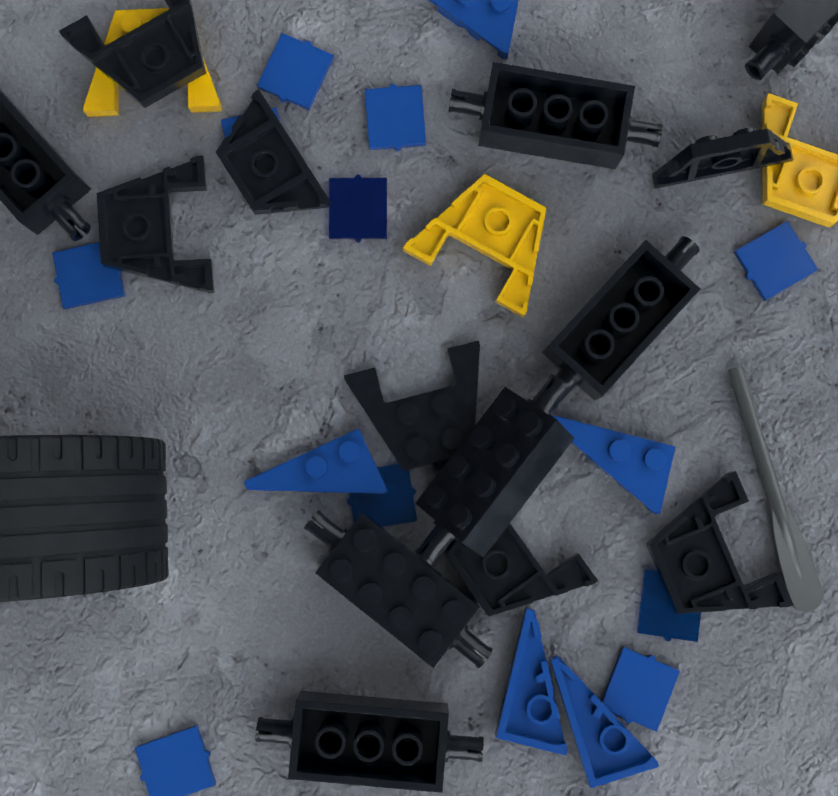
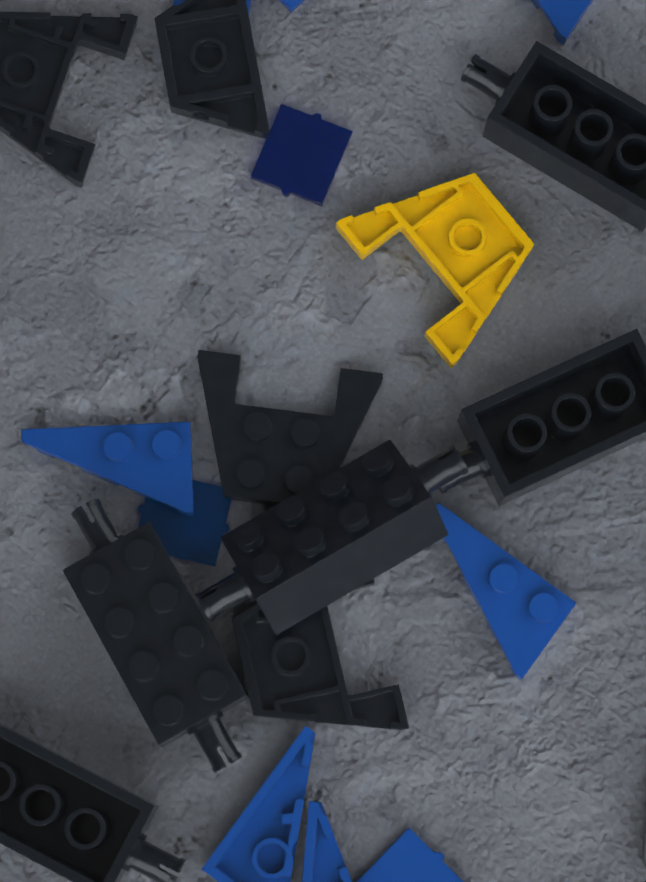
camera: 20 degrees right, 5 degrees down
blue piece [365,84,426,151] -> none
clear blue piece [637,569,701,642] -> none
black wing [646,471,794,614] -> none

